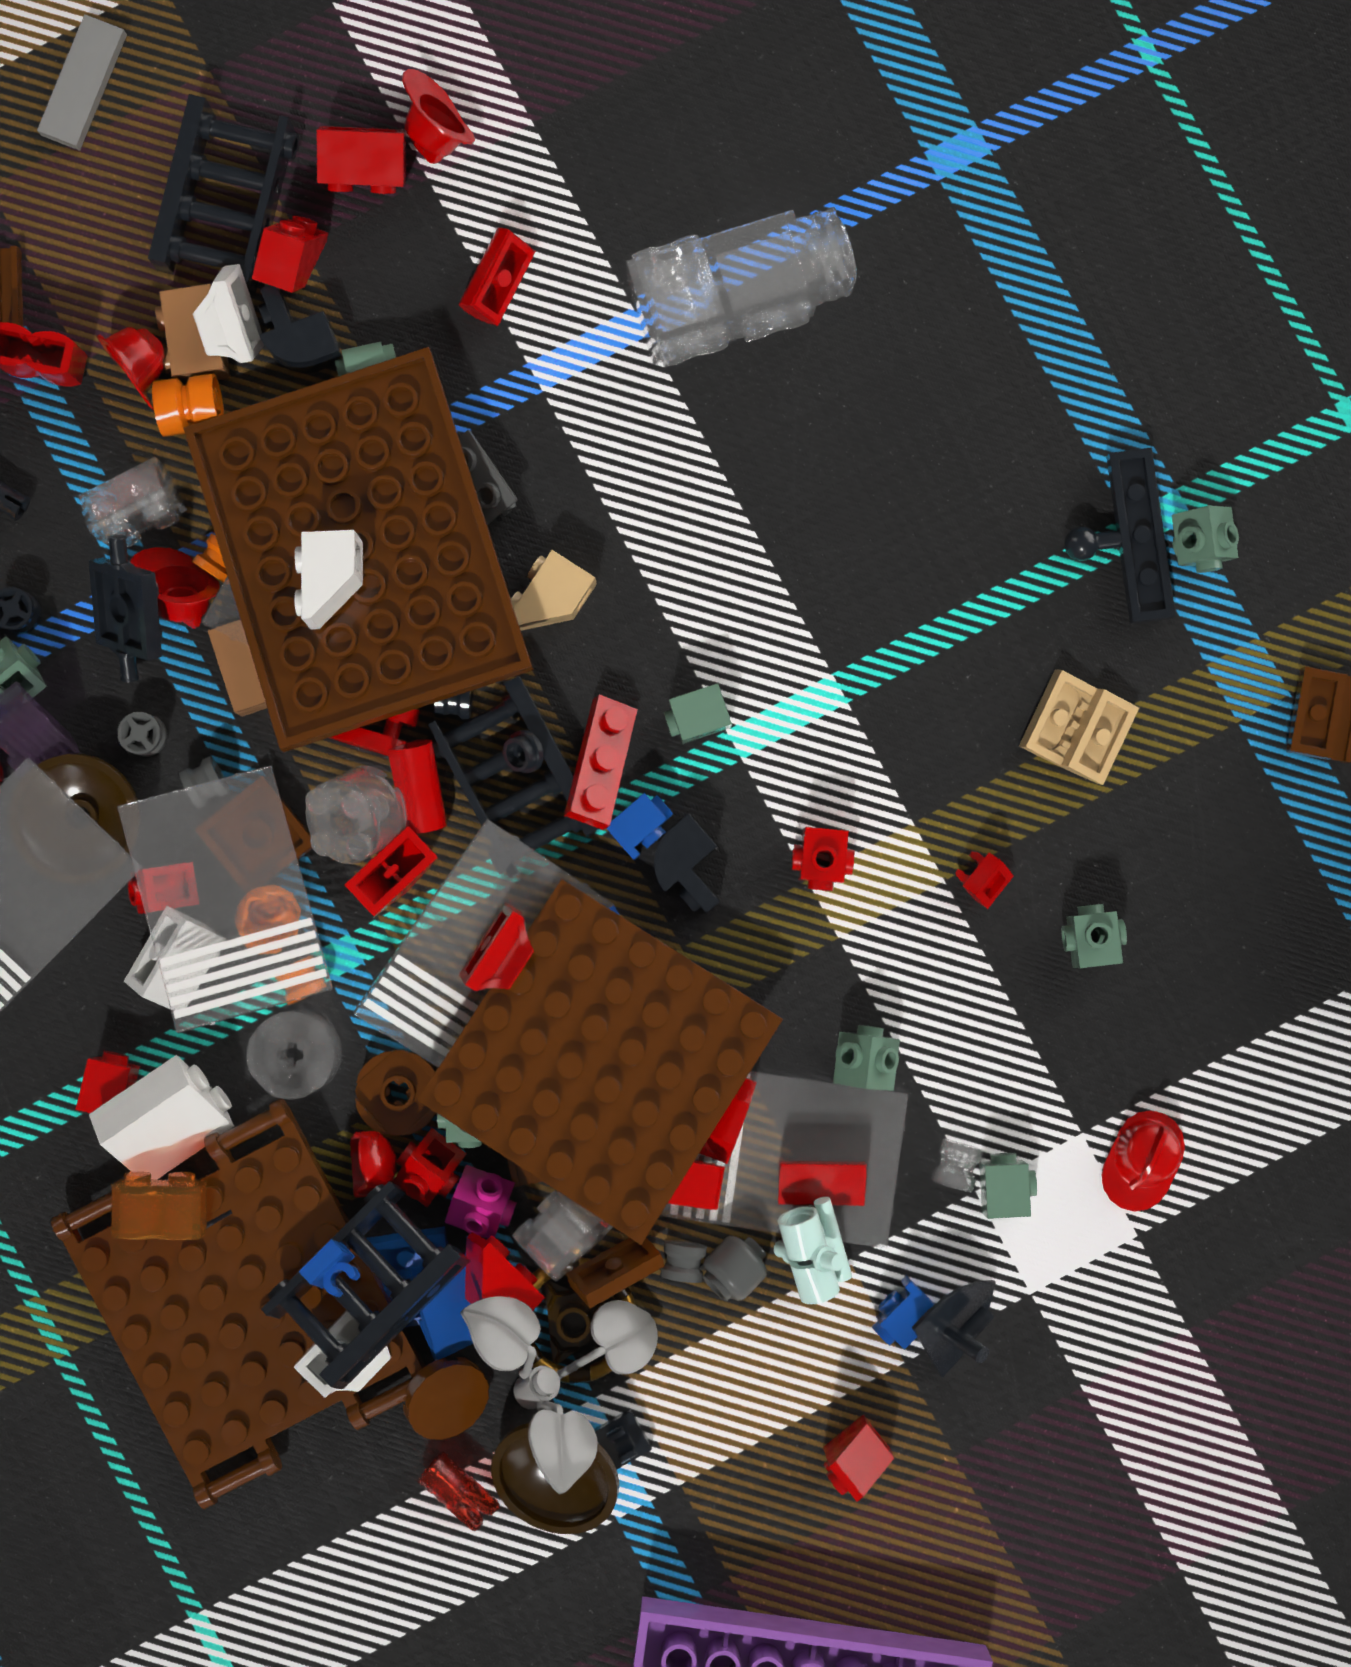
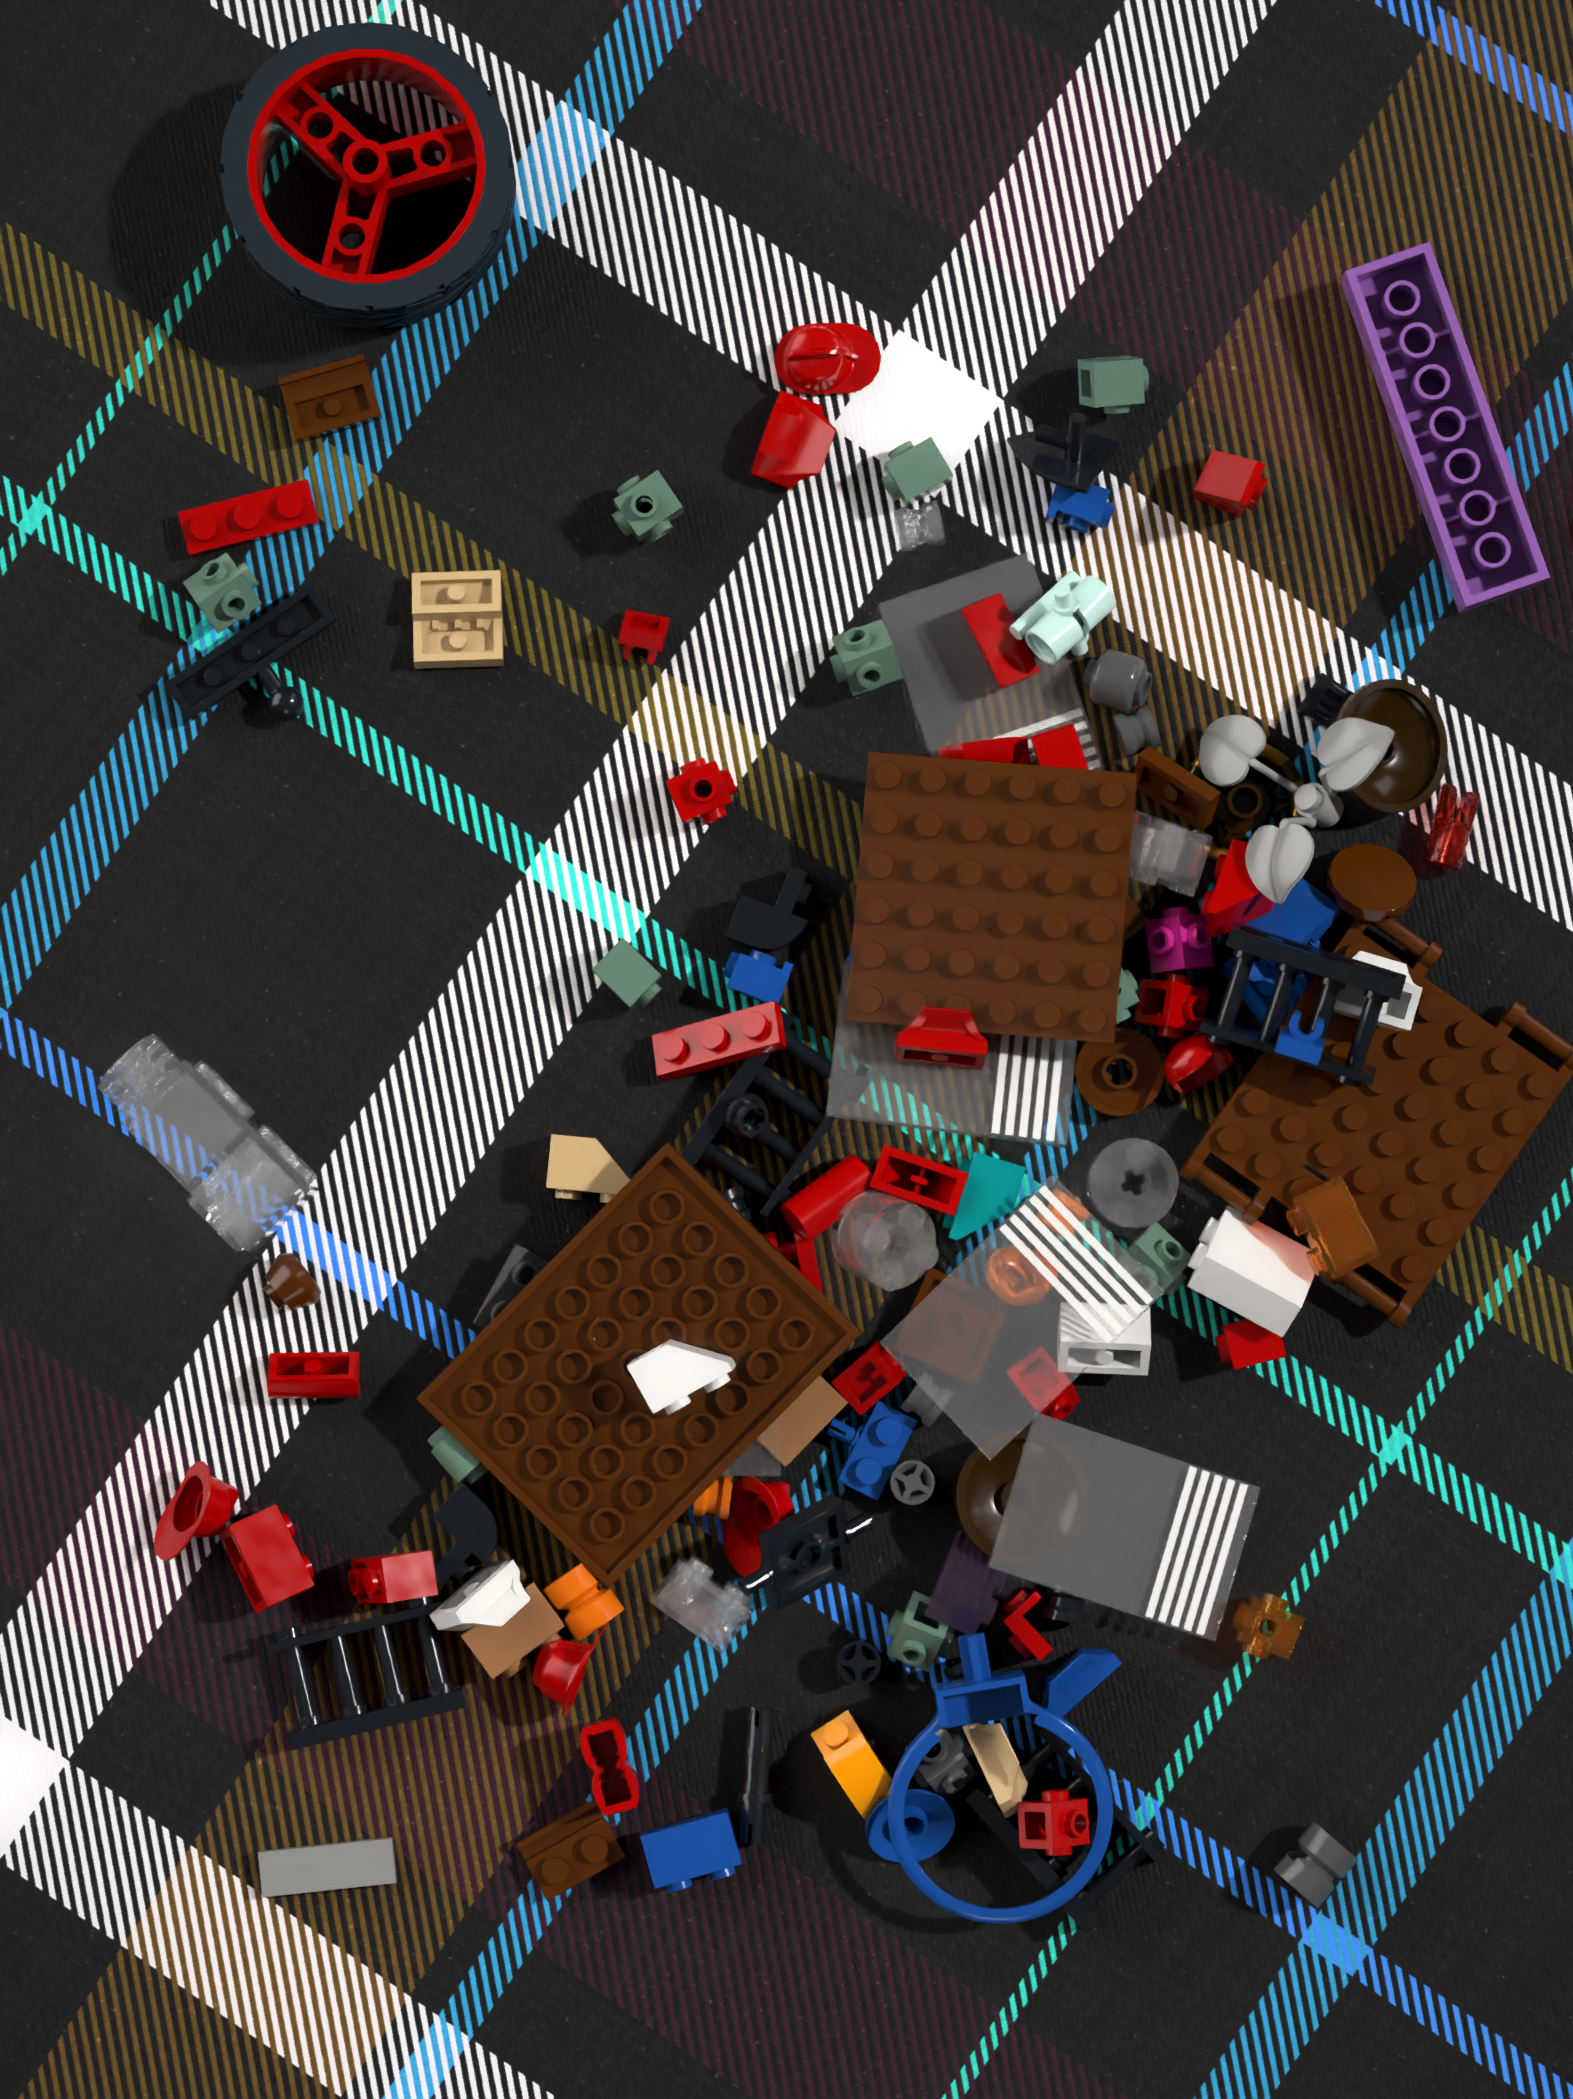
camera: 120 degrees left, 0 degrees up
none -> red plate [178,479,319,557]
none -> reddish brown cone [263,1253,321,1311]
none -> red slope [750,391,836,491]
none -> blue plate [825,1401,918,1500]
none -> red bracket [831,1341,907,1416]
none -> teal slope [942,1152,1026,1241]
none -> sand green brick [1077,355,1149,414]
none -> sand green brick [1116,1221,1191,1303]

